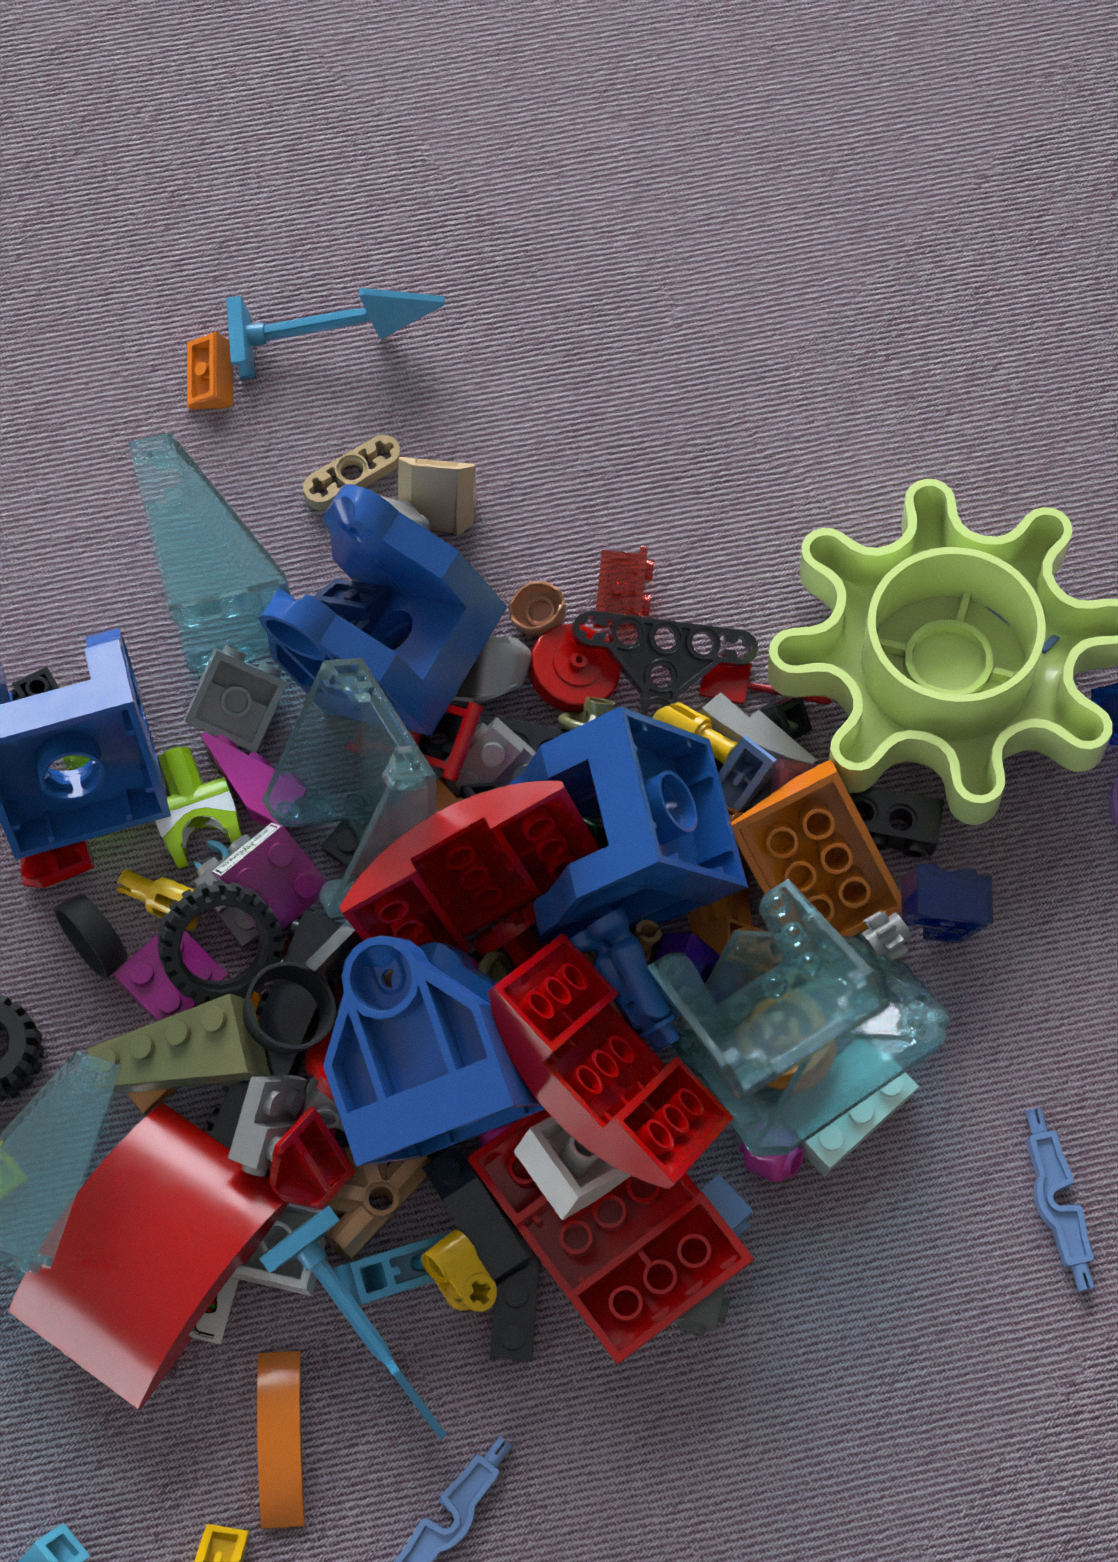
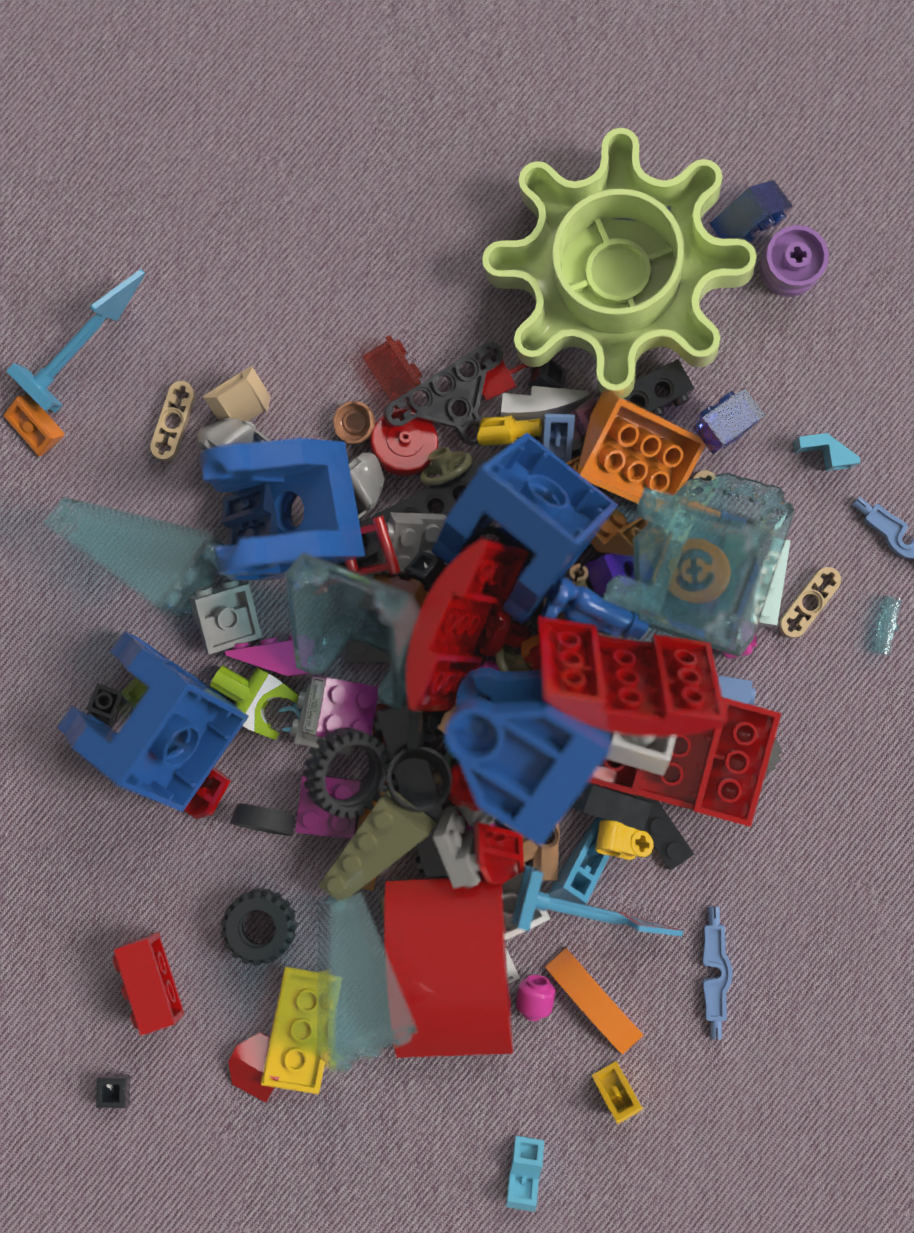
camera: 35 degrees left, 15 degrees up
yellow arm [116,869,198,931] -> none
light grey gear [860,911,911,962] -> none
none -> dark pink head [515,975,555,1021]
none -> tan beam [778,567,841,638]
none -> medium azure slope [793,433,861,471]
none -> clear light blue pin [871,596,903,655]

